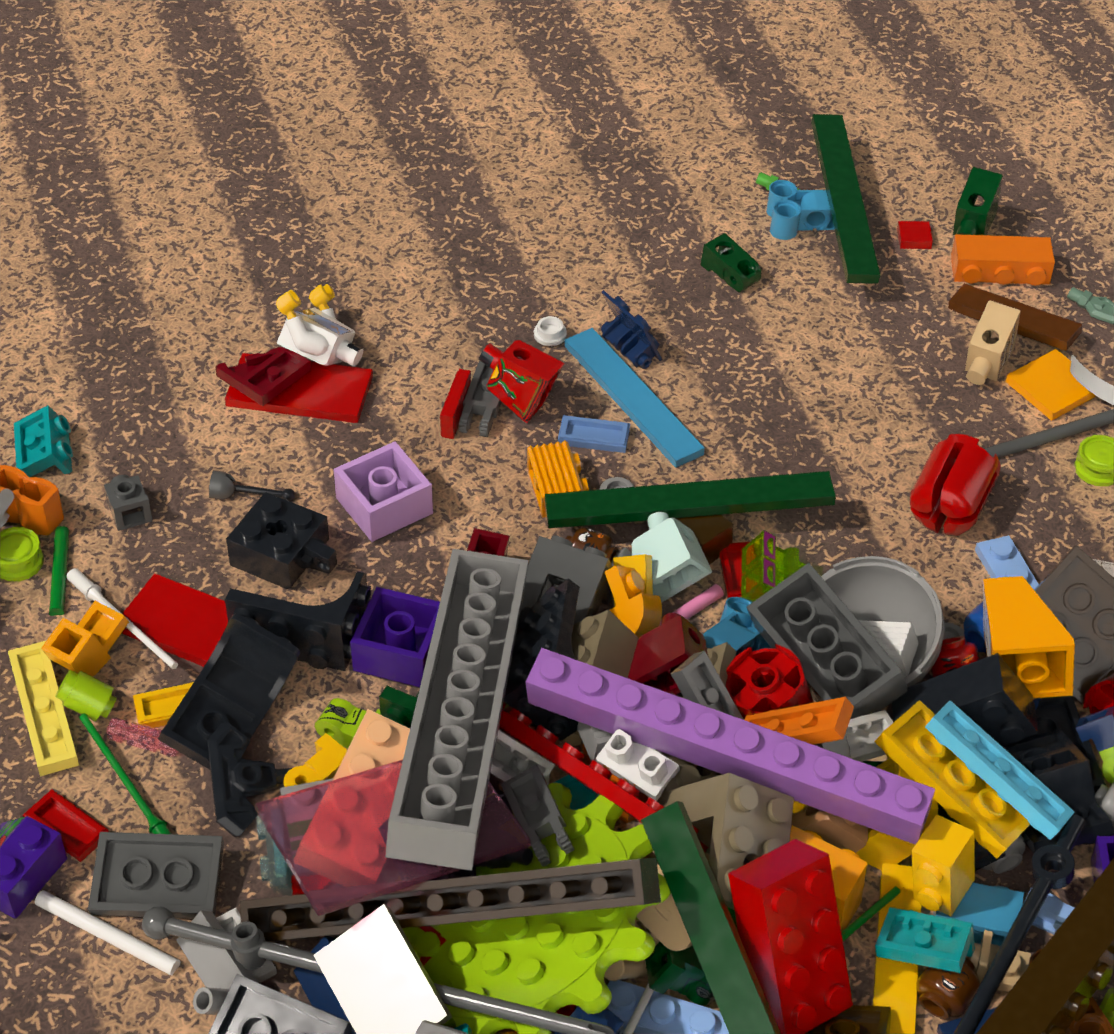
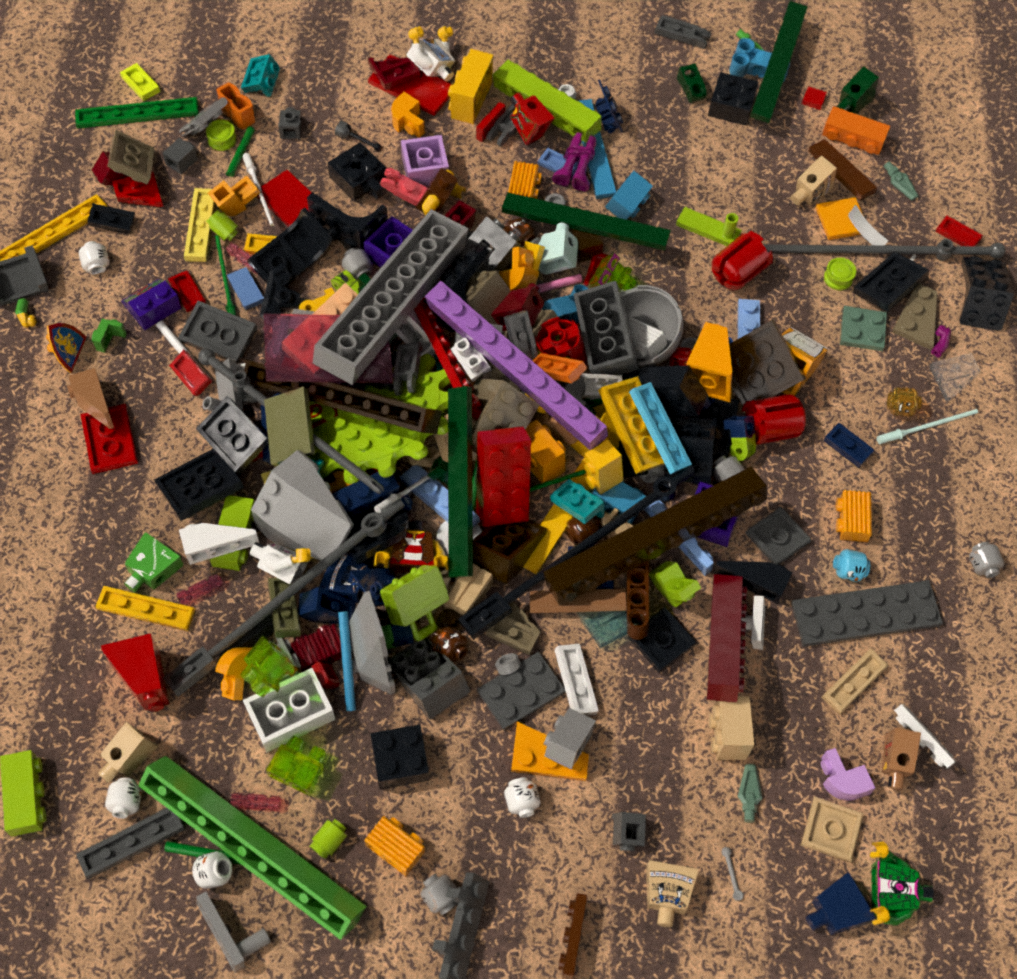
camera: 20 degrees right, 15 degrees up
none -> red tile [169,350,212,396]
none -> medium blue tile [227,267,264,310]
none -> light grey head [342,248,373,280]
none -> coral hinge [380,168,427,206]
none -> light orange brick [391,92,425,138]
none -> reddish brown torso [415,168,466,216]
none -> yellow brick [448,49,493,125]
none -> lime brick [493,60,601,143]
none -> magenta piece [552,132,596,192]
none -> dark azure brick [605,170,653,220]
none -> dark grey hinge [654,15,711,49]
none -> lime piece [676,207,742,246]
none -> black brick [708,72,759,126]

